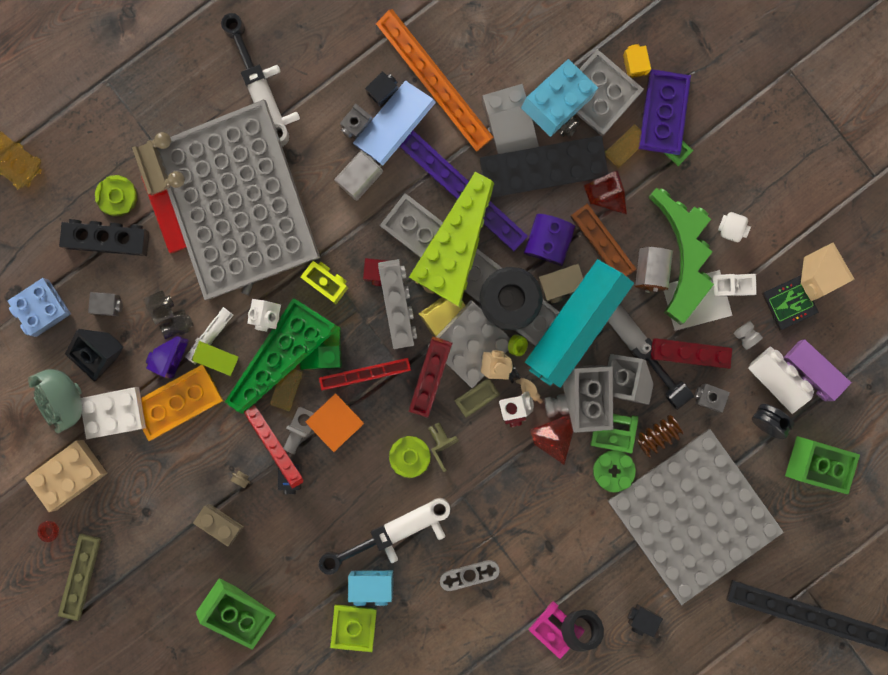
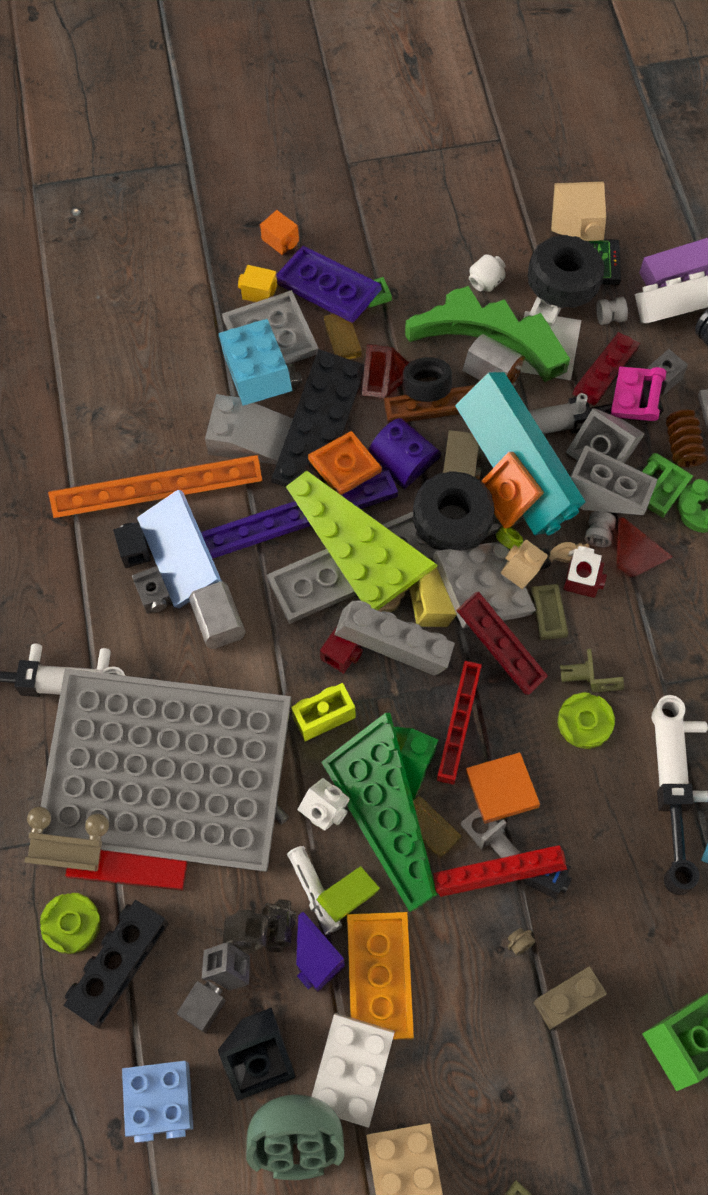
camera: 65 degrees left, 20 degrees down
none -> flat silver brick [202,942,250,991]
none -> orange brick [260,210,299,255]
none -> orange tile [308,431,382,495]
none -> black tyre [403,357,452,402]
none -> orange tile [482,452,544,528]
none -> black tyre [527,235,605,308]
none -> dark pink plate [611,367,667,421]

